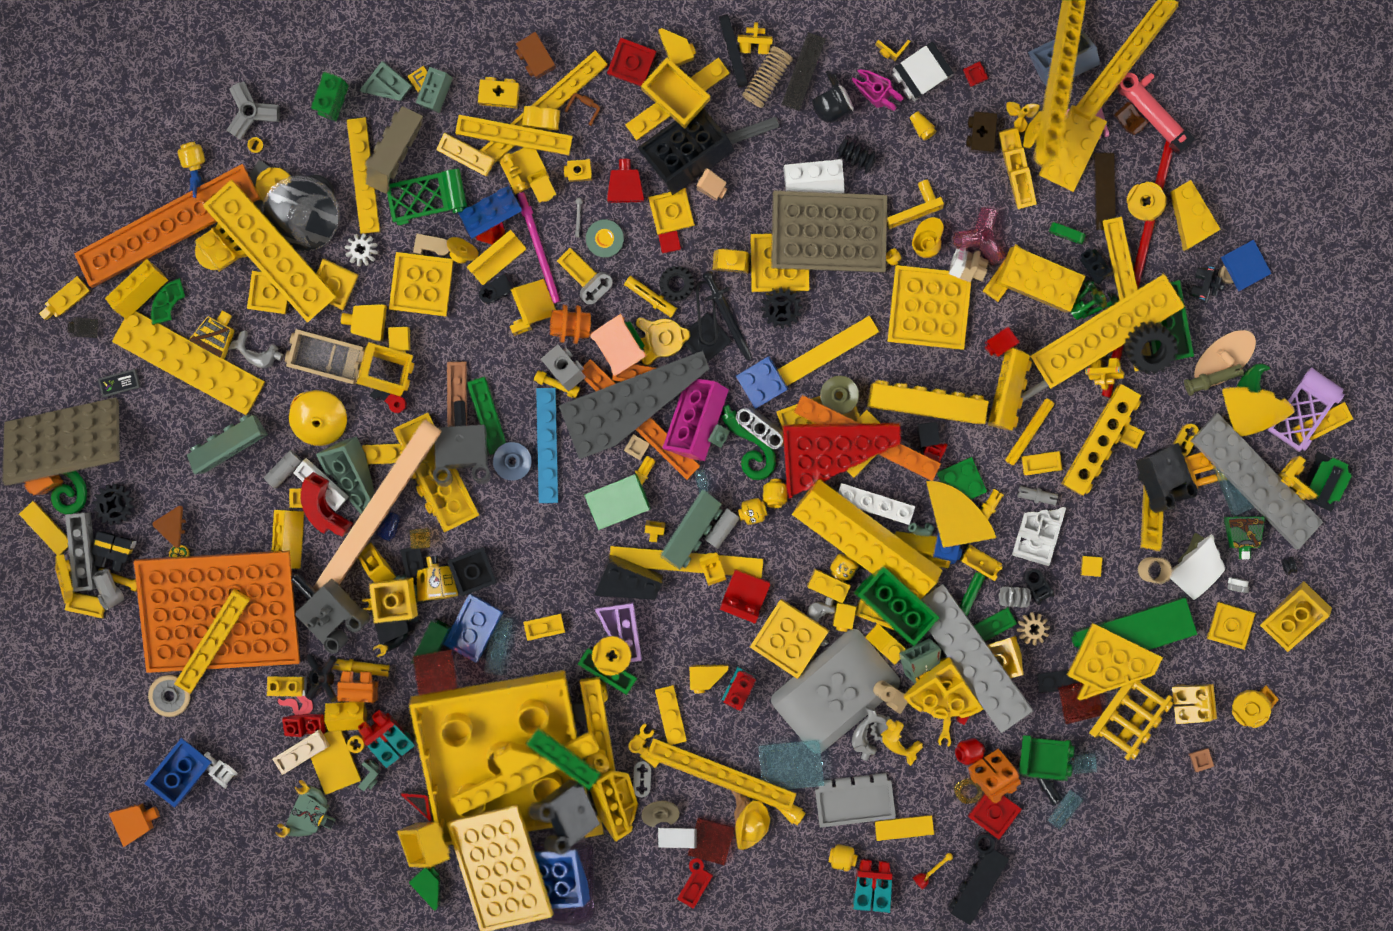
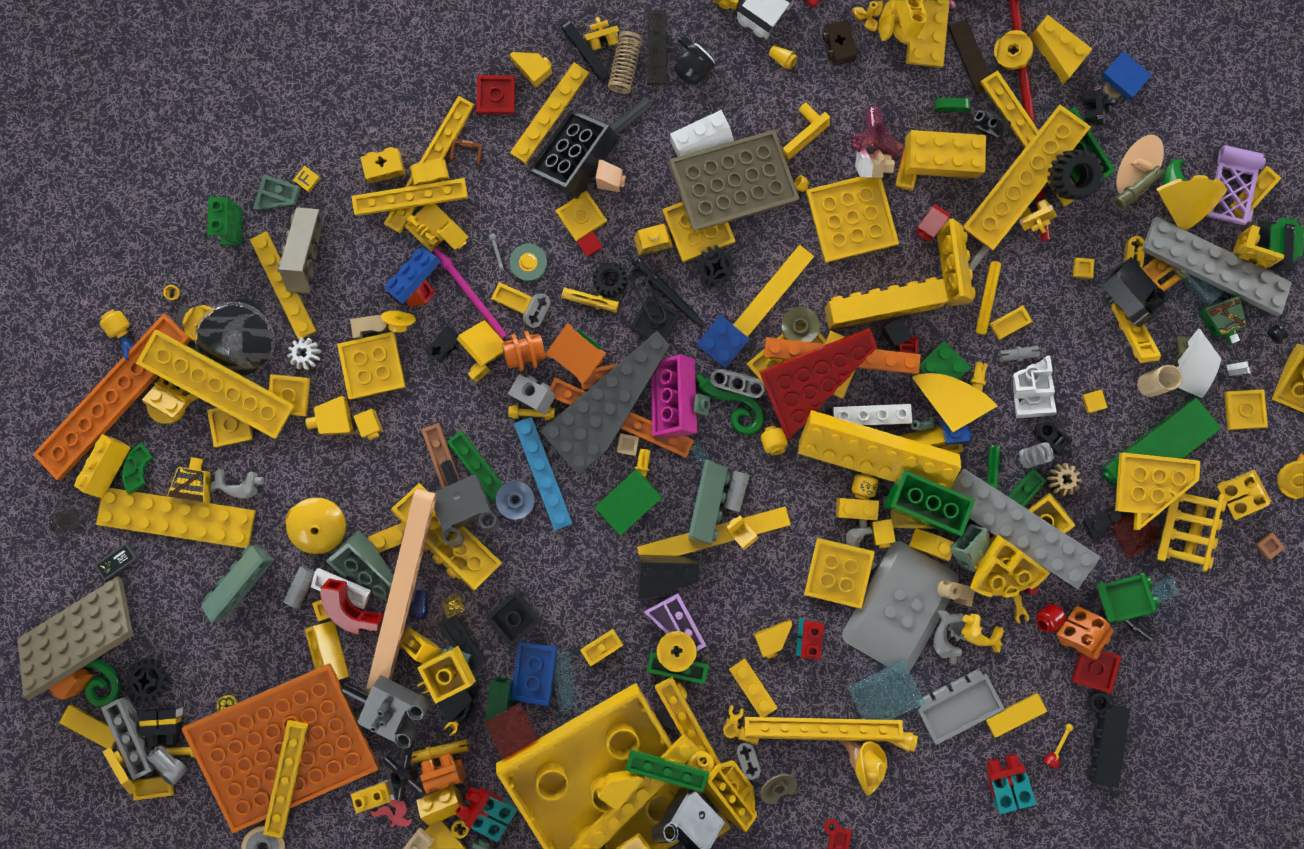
camera: 20 degrees left, 5 degrees down
yellow hinge [39,276,91,320] -> none
dark orange piece [152,506,186,548] -> none
light grey piece [226,82,280,140] -> none
red slope [282,714,326,737] -> none
clear door [285,329,365,385] -> none
yellow window [356,342,414,397] -> none
red leg [369,389,407,413] -> none
green piece [387,169,467,226] -> none
sand green hinge [416,67,453,113] -> none
yellow torso [417,556,458,602] -> none
yellow tile [436,133,496,176] -> none
yellow panel [467,230,526,285] -> none
dark orange brick [515,32,556,79] -> none
yellow brick [564,159,592,182] -> none
red torso [607,159,644,203] -> none
yellow tile [636,317,690,365] -> none
yellow piece [641,58,710,129] -> none
yellow tile [644,520,665,543] -> none
tile [658,828,697,848] -> none
clear red plate [688,817,735,866] -> none
red bracket [720,569,770,624] -> none
yellow head [738,498,768,525] -> none
yellow head [828,844,858,872] -> none
black piece [836,135,878,175] -> none
dark pink hinge [852,70,904,111] -> none
yellow cap [912,217,944,258] -> none
clear yellow piece [954,779,982,804] -> none
yellow hinge [959,544,1003,581] -> none
yellow slope [998,127,1037,209] -> none
clear light blue tile [1047,790,1083,830] -> none
yellow brick [1061,384,1141,496] -> none
plant [1071,280,1119,320] -> none

